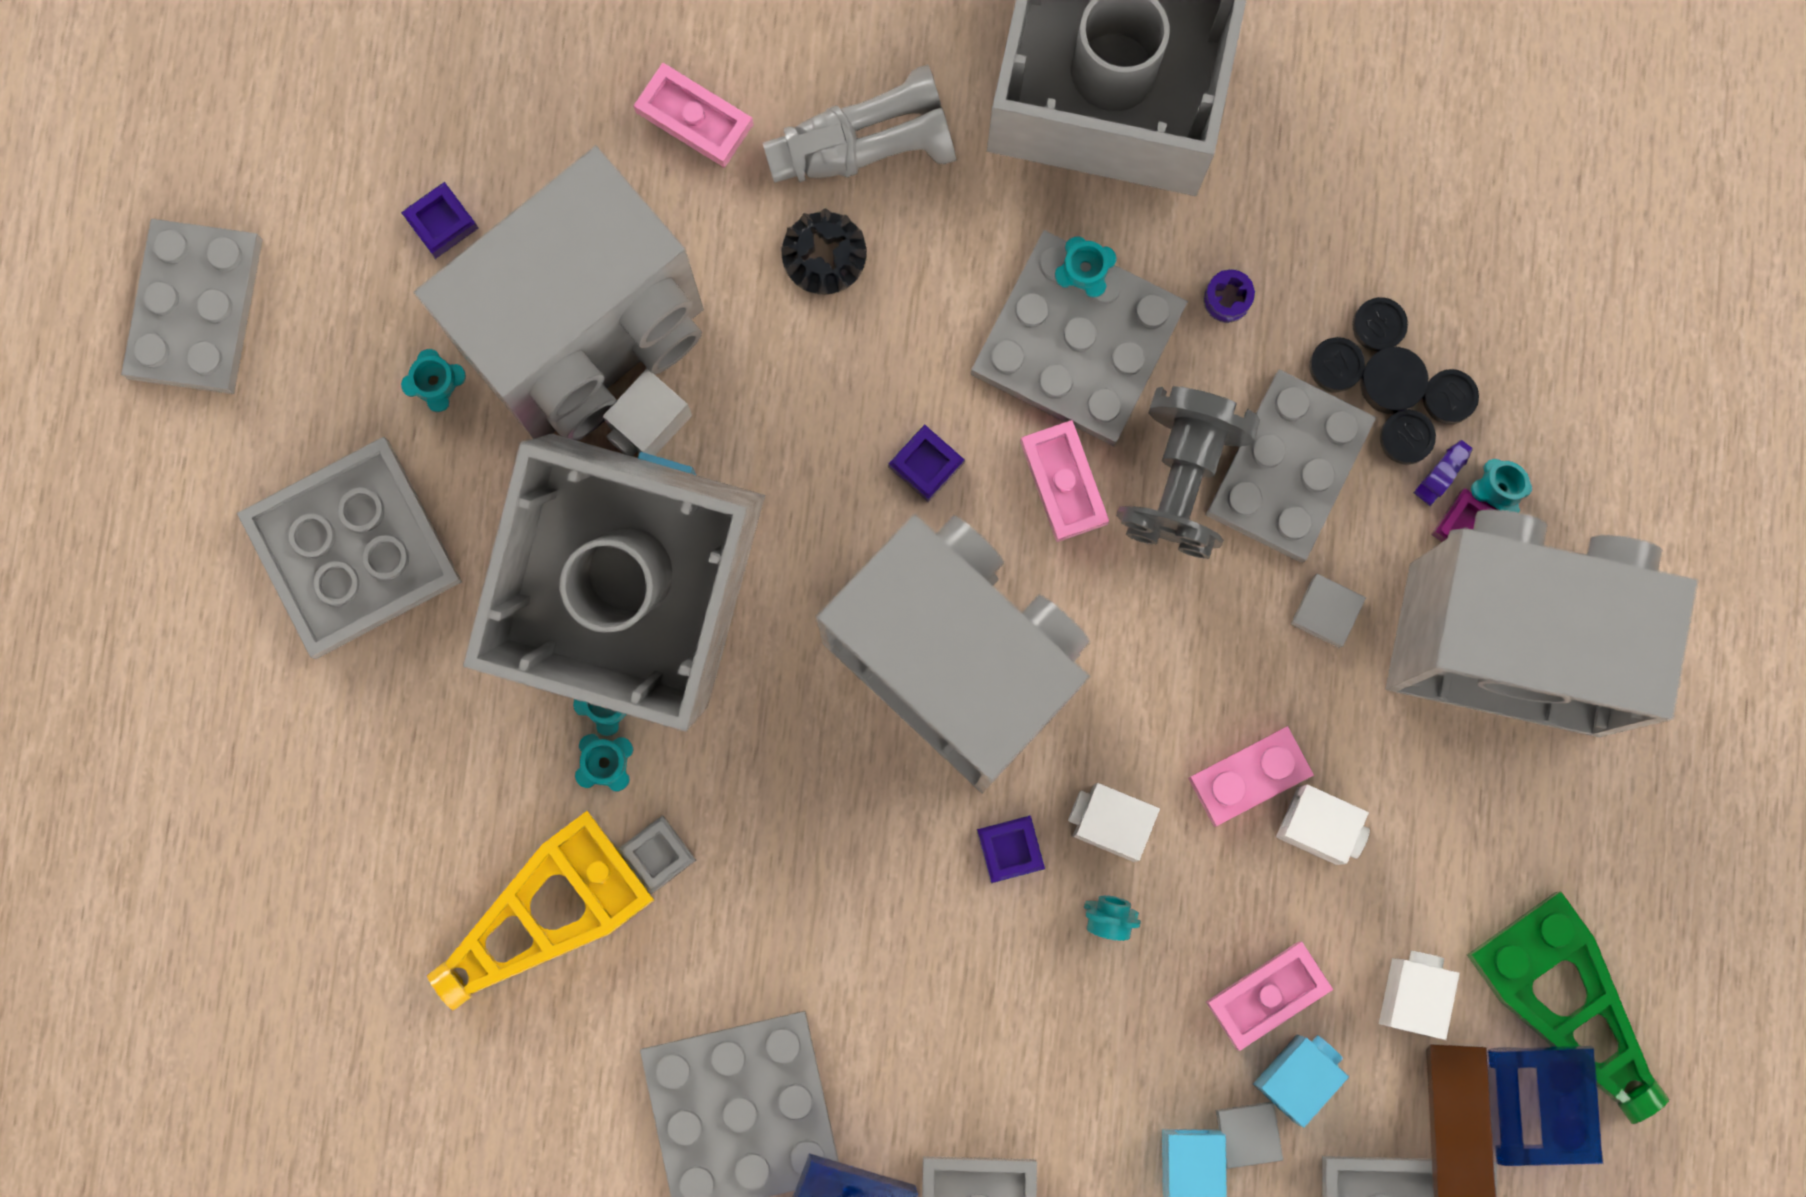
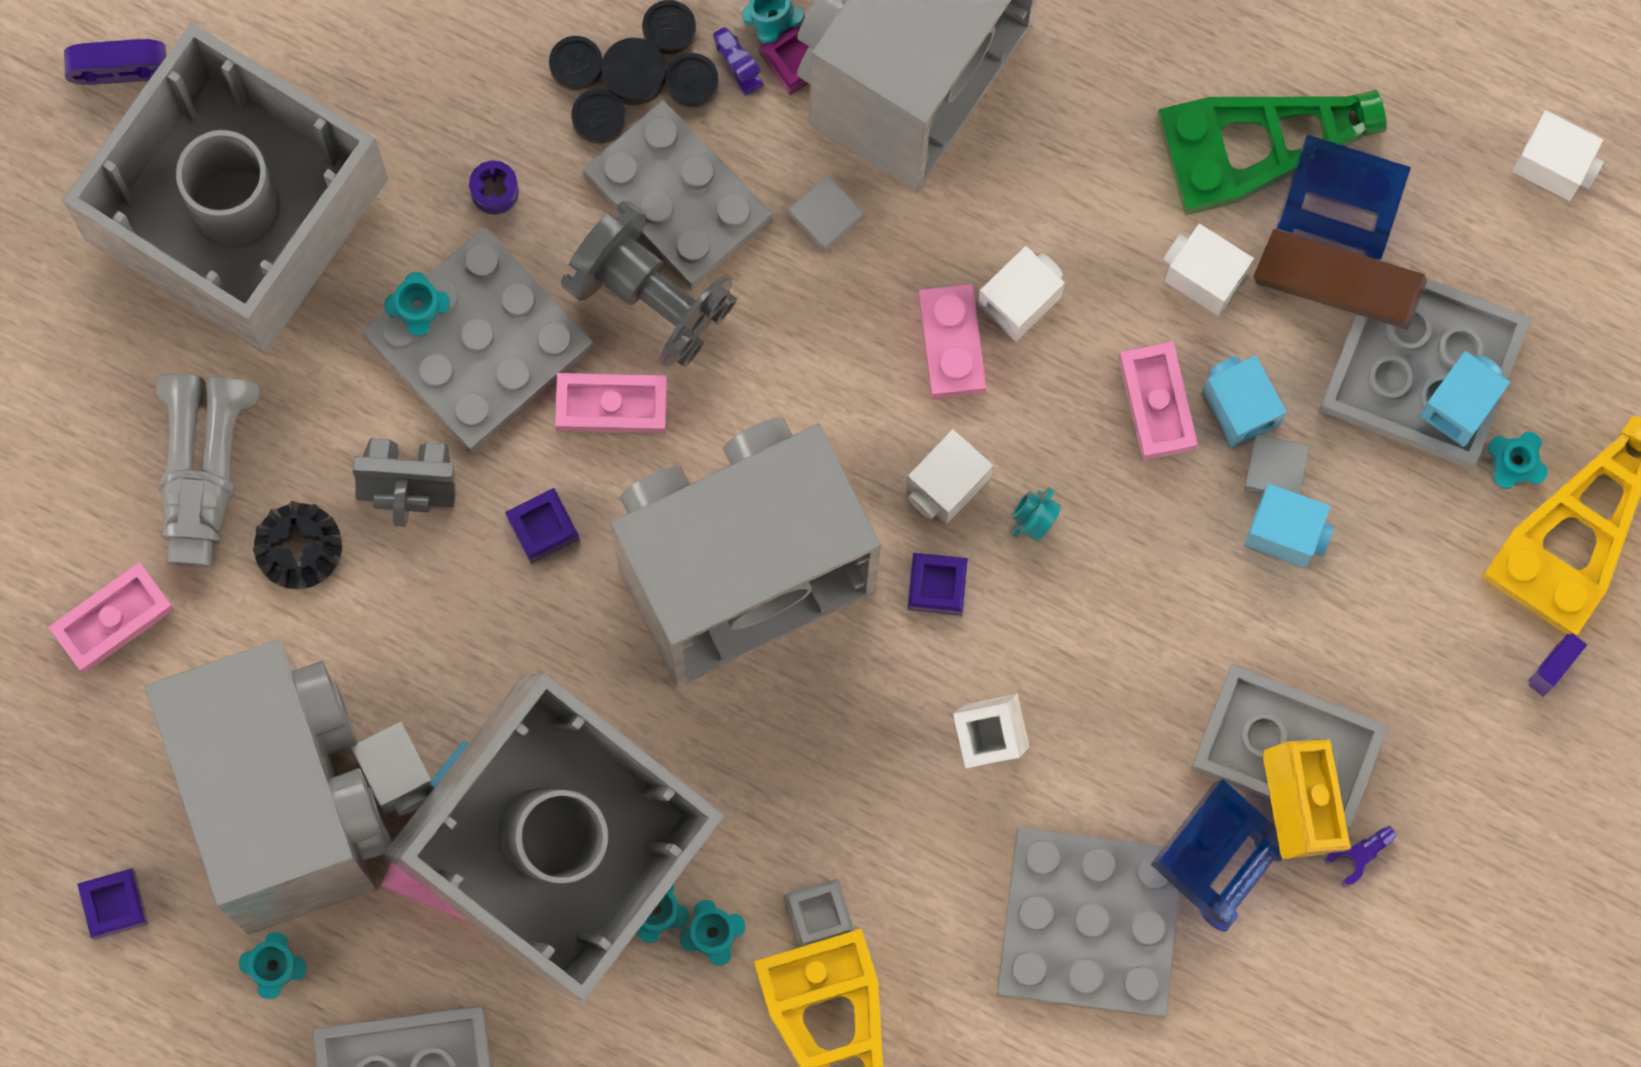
camera: 70 degrees left, 5 degrees down
none -> dark grey hips [352,438,456,527]
none -> white brick [953,693,1030,769]

